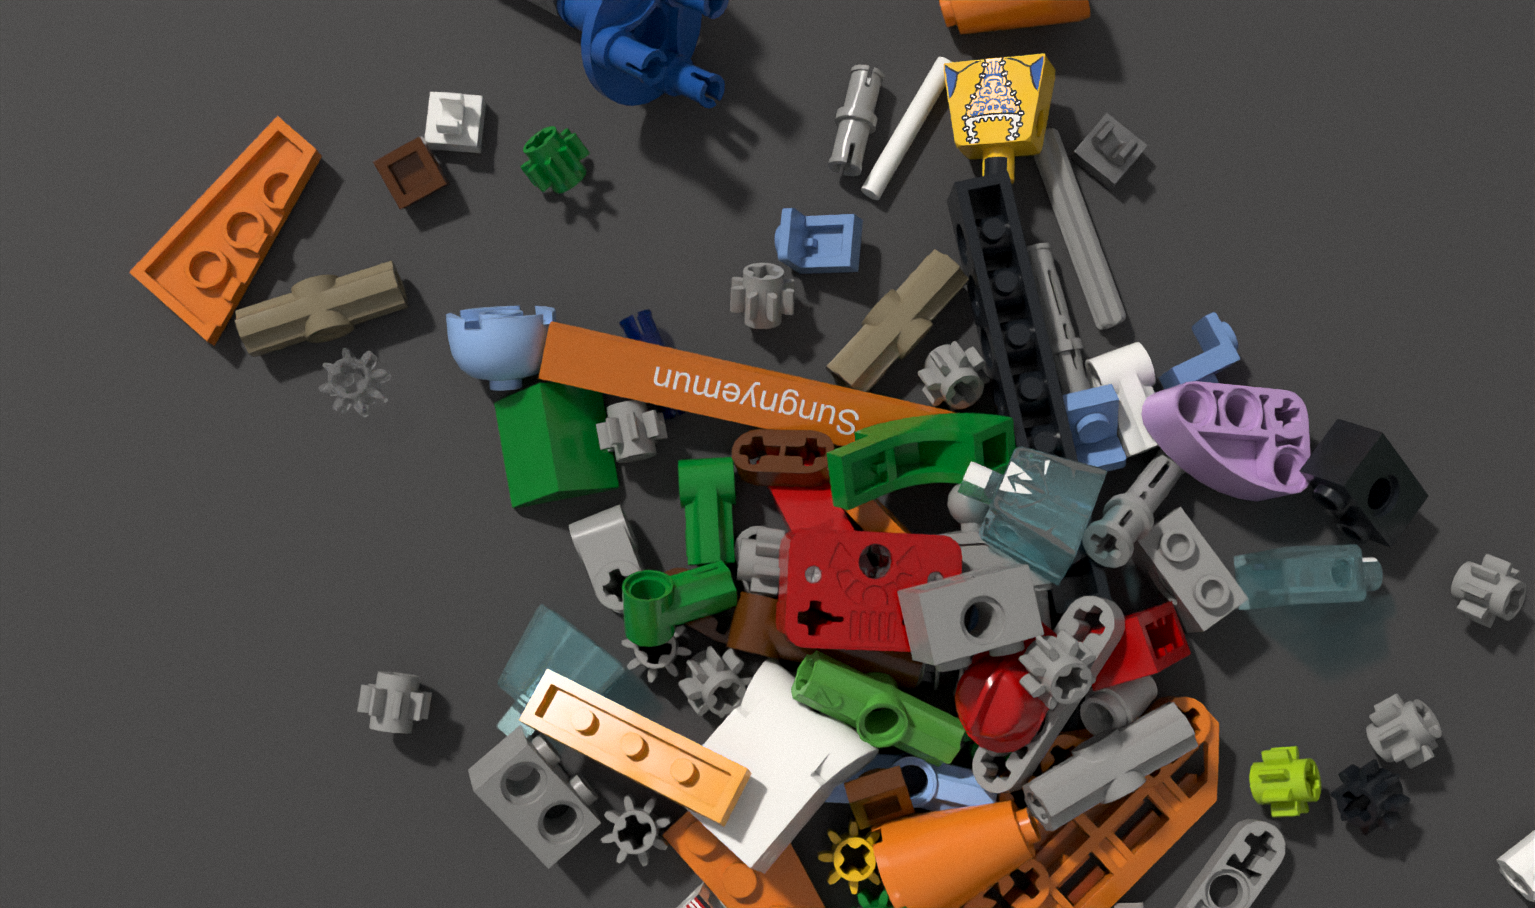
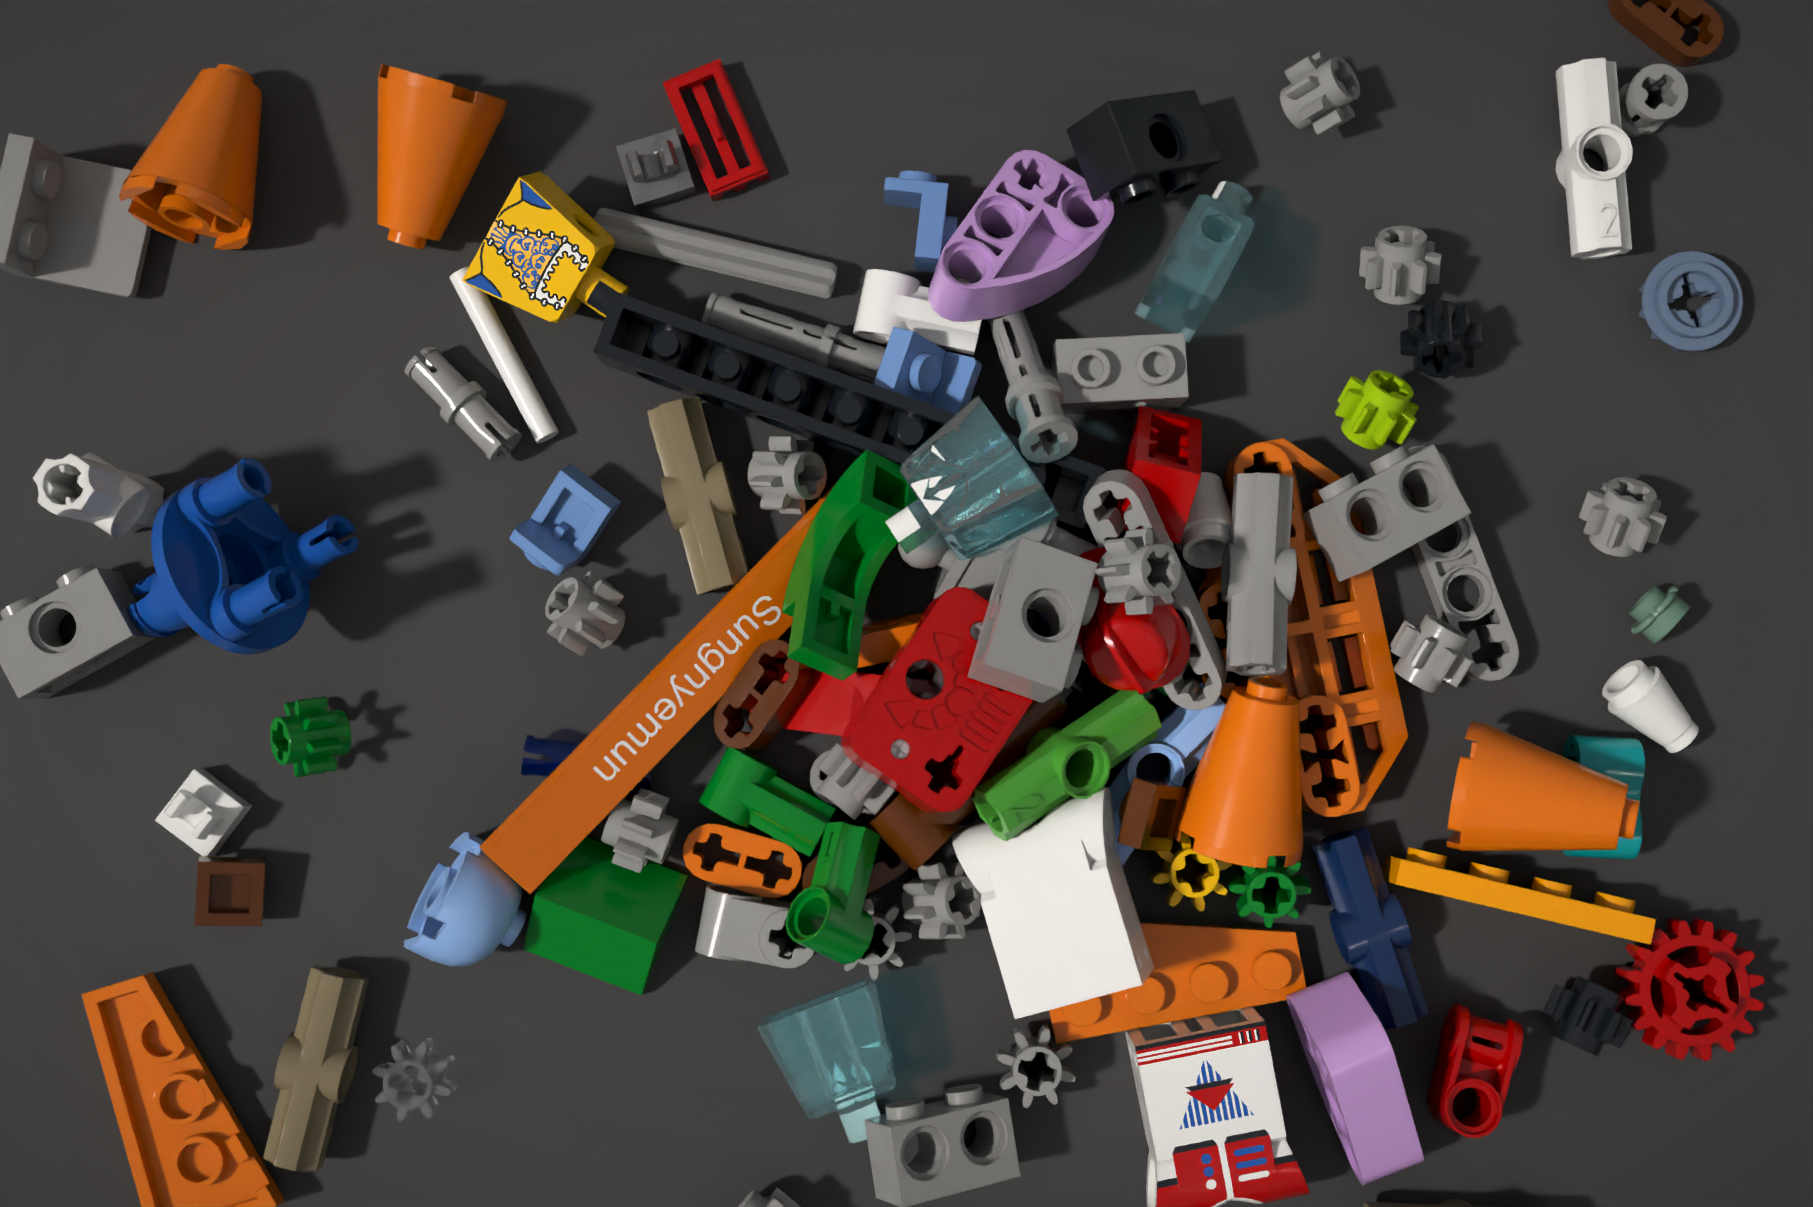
camera: 55 degrees left, 5 degrees up
light orange plate [519,669,752,827] -> none
none -> red tile [662,58,770,202]
none -> orange beam [683,822,804,898]
none -> light grey brick [1302,444,1471,582]

